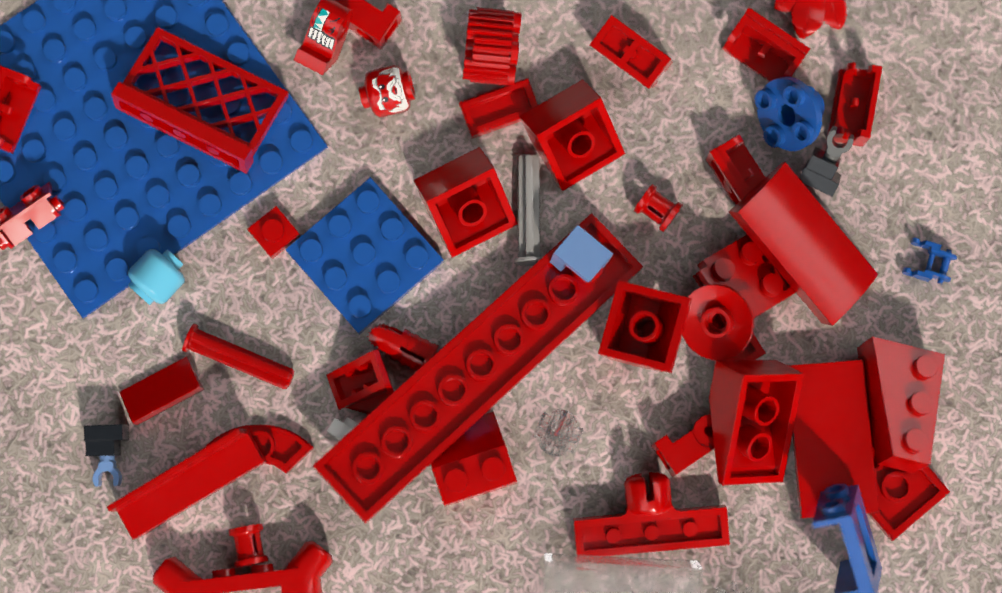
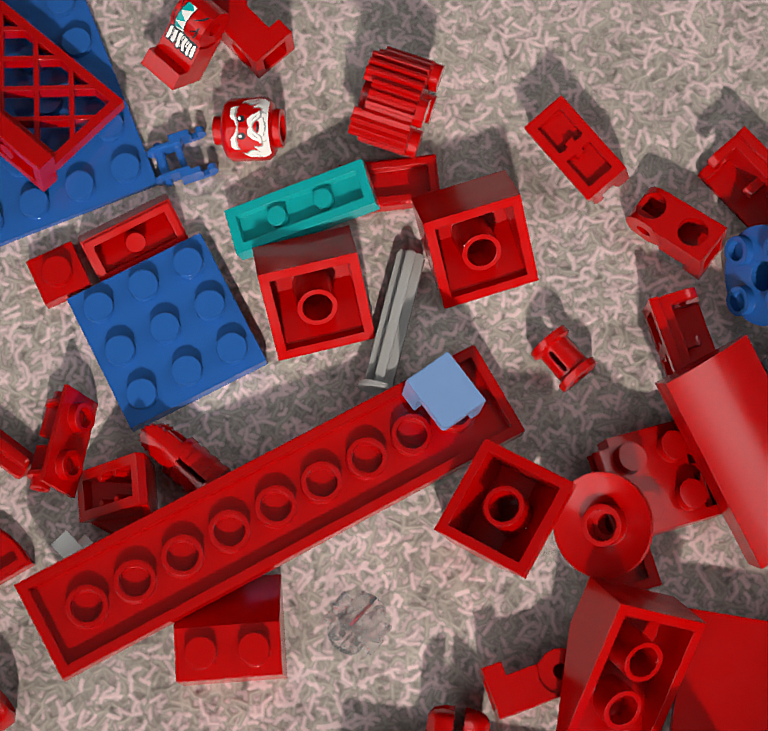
camera: 20 degrees right, 5 degrees down
none -> red hinge [27,384,98,498]
none -> red slope [78,193,188,282]
none -> blue piece [147,126,219,187]
none -> teal plate [224,158,380,260]
none -> red leg [625,187,727,280]

